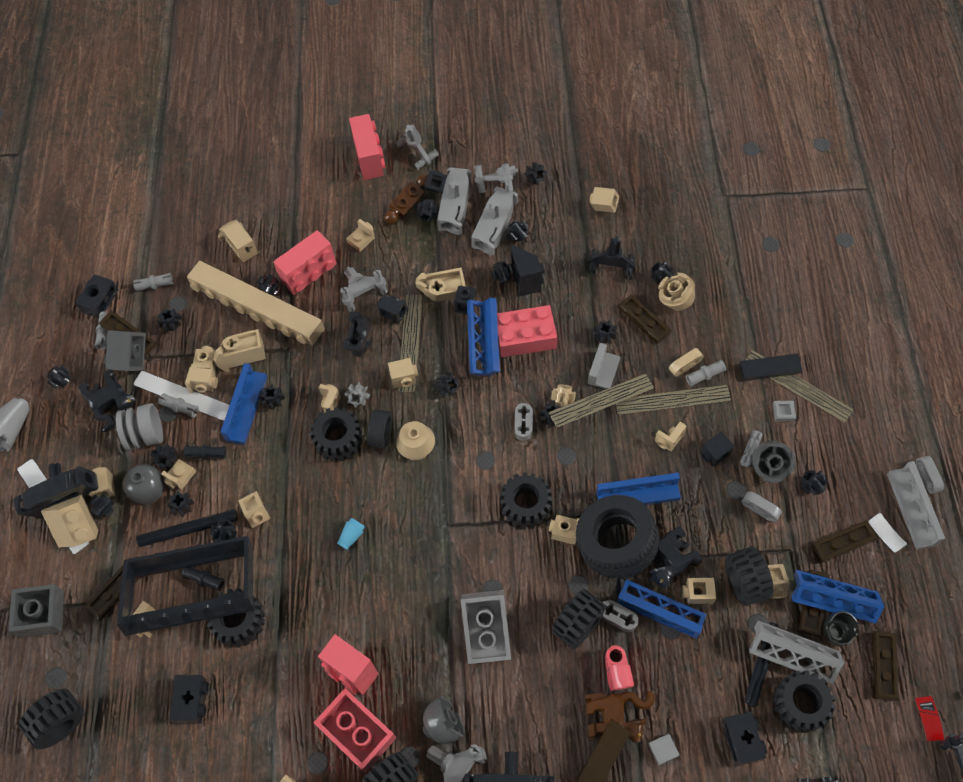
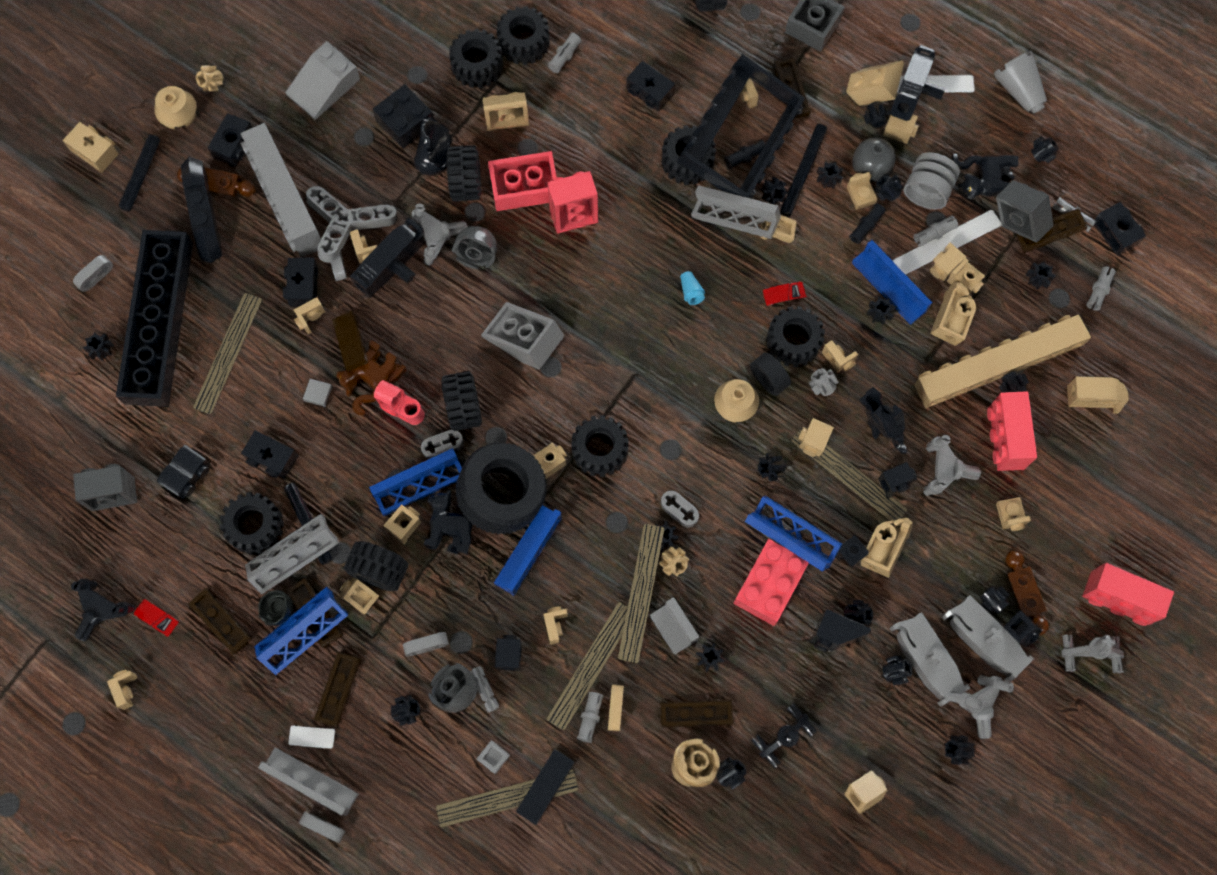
camera: 125 degrees right, 10 degrees up
none -> light grey fence [691,185,781,239]
none -> red sticker [763,282,806,306]

